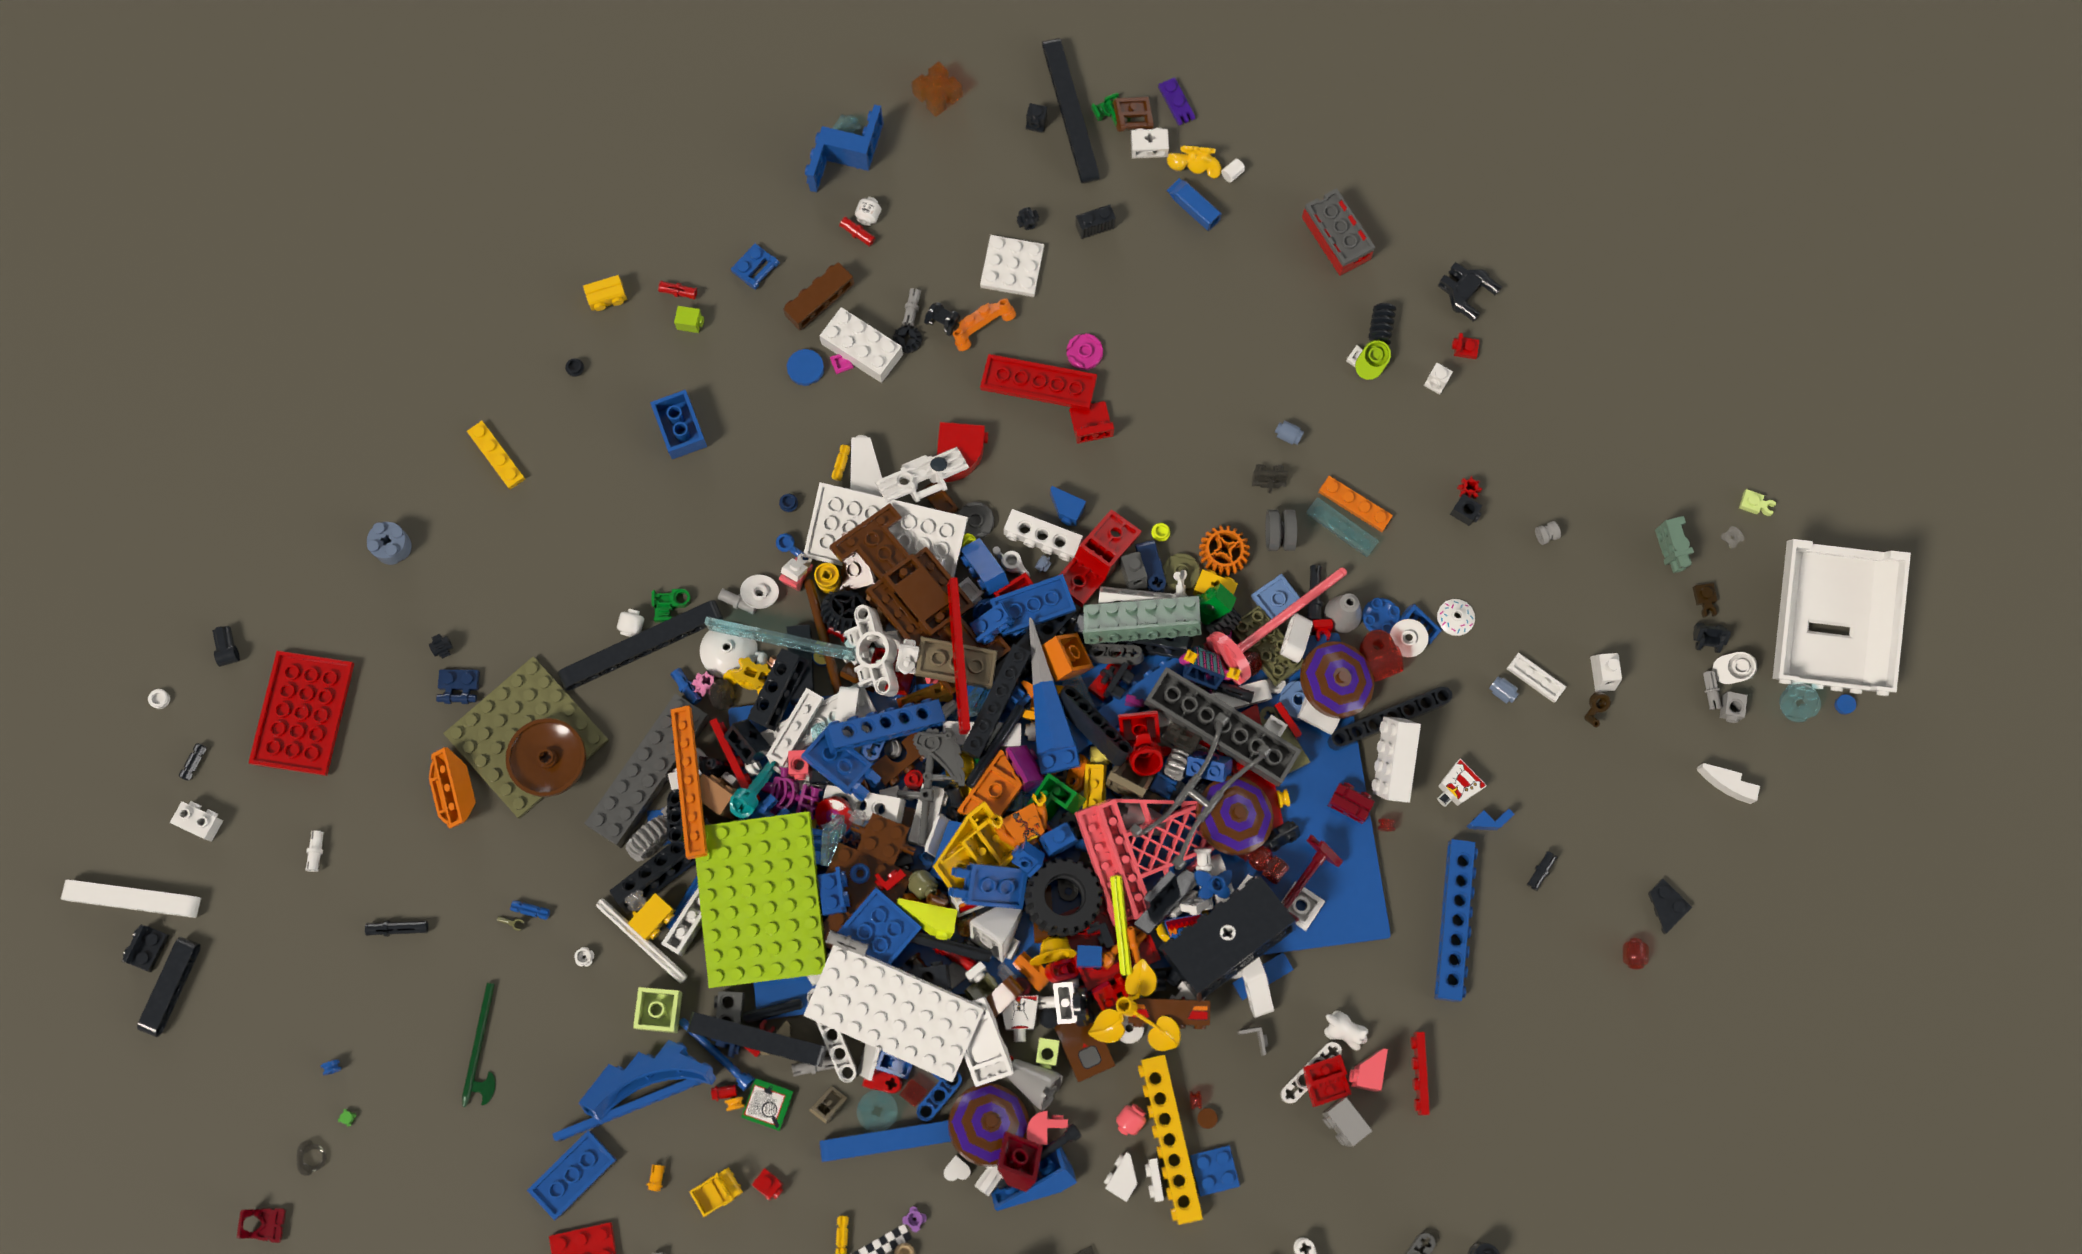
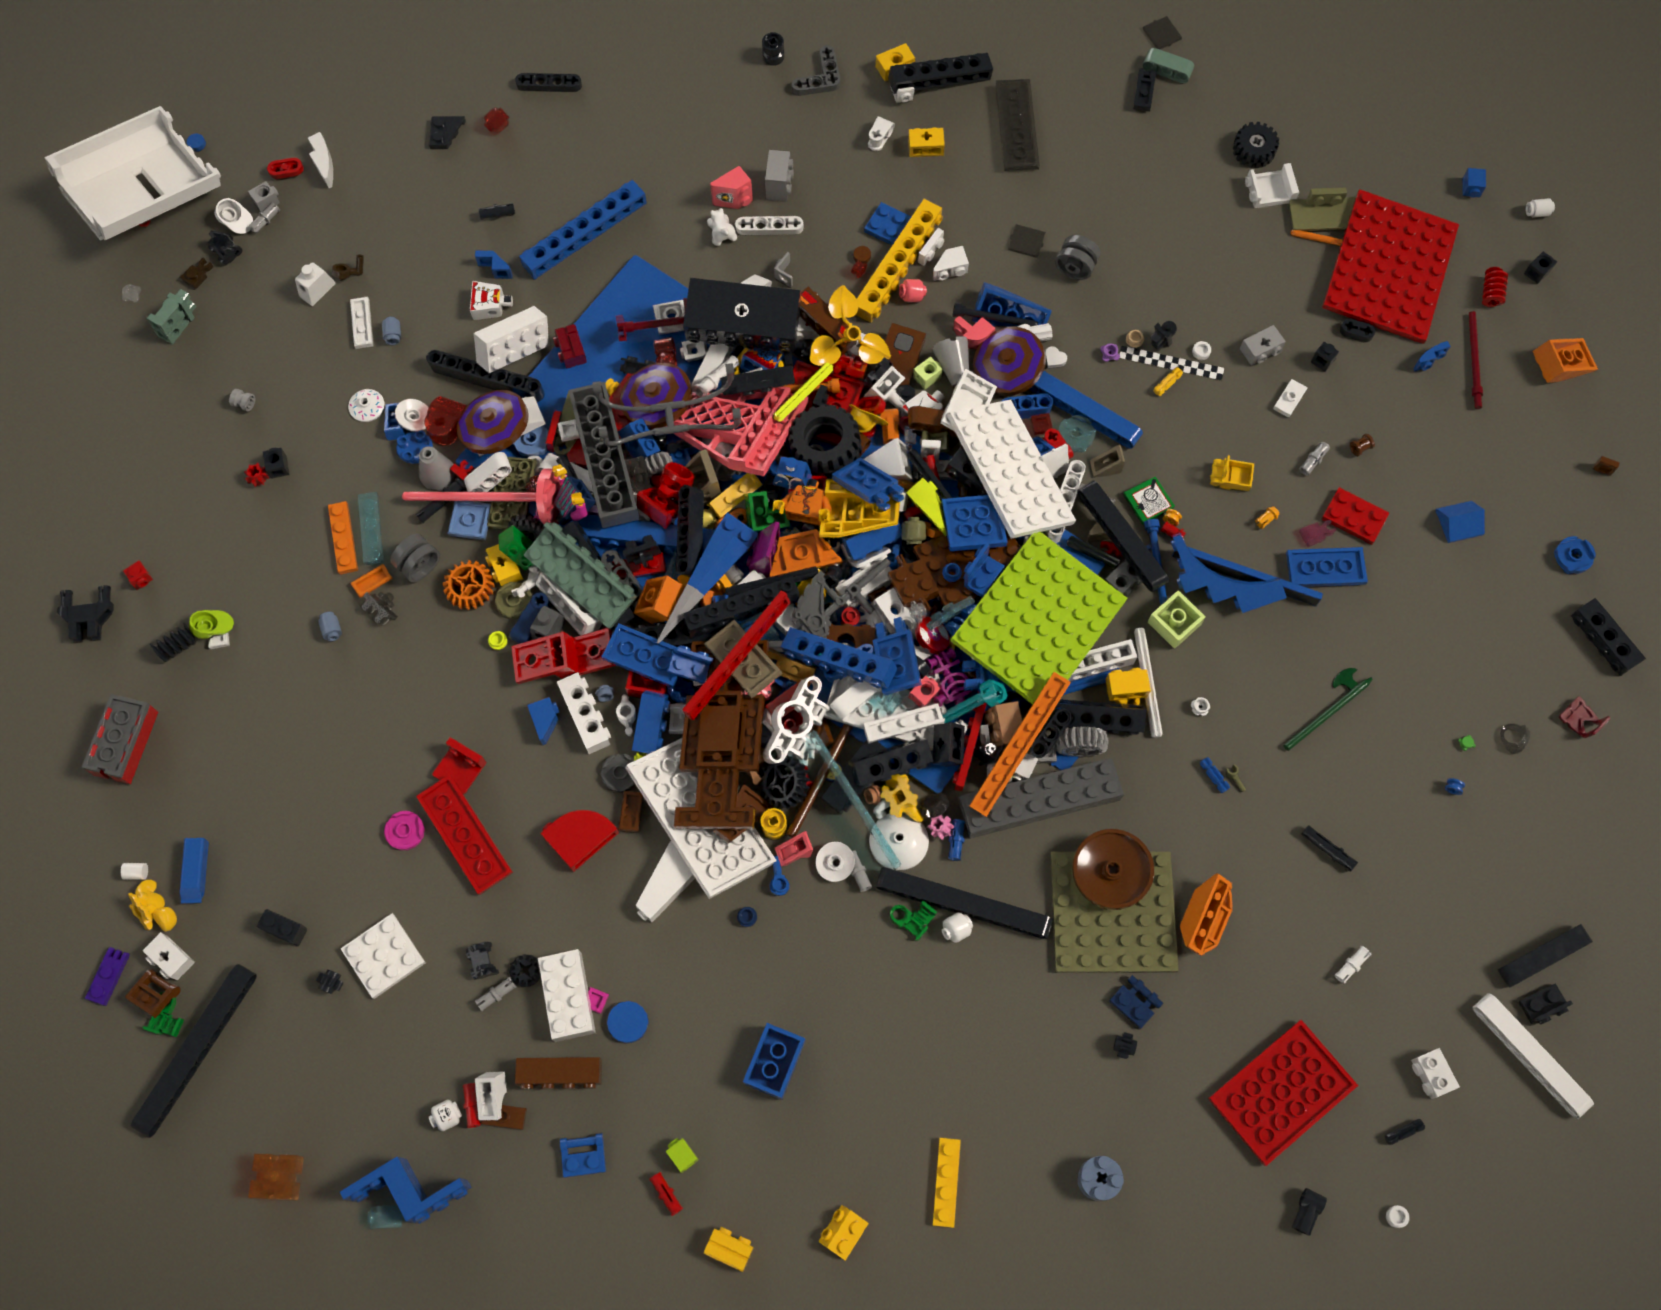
camera: 135 degrees left, 5 degrees down
black plate [565,358,584,377] -> none
clear plate [624,890,646,911] -> none
red bracket [752,1168,784,1201] -> none
white plate [781,553,812,582] -> none
light grey pin [826,930,869,957] -> none
yellow axle [831,444,851,481] -> none
red bracket [874,869,906,891] -> none
white piece [875,447,969,503] -> none
white hips [895,639,919,674] -> none
reddish brown arm [926,893,948,907] -> none
orange plate [953,299,1016,351] -> none
dark red slope [997,1131,1043,1192] -> none
blue brick [1011,841,1045,877] -> none
black brick [1025,103,1047,133] -> none
blue panel [1077,945,1102,968] -> none
magenta tile [1125,694,1145,709] -> none
orange piece [1127,926,1147,964] -> none
white plate [1180,897,1209,915] -> none
blue animal [1194,870,1232,899] -> none
red slope [1303,1054,1352,1107] -> none
clear red bush [1378,819,1396,832] -> none
red plate [1410,1032,1430,1115] -> none
white brick [1424,363,1453,394] -> none
yellowish green plate [1739,489,1776,516] -> none
clear light blue plate [1779,684,1821,722] -> none
none -> red plate [267,158,304,179]
none -> orange tile [351,564,393,598]
none -> white arch [475,1072,507,1120]
none -> reddish brown plate [481,1105,527,1130]
none -> black beam [515,73,582,92]
none -> yellow bracket [819,1205,869,1261]
none -> clear pink plate [1299,520,1336,547]

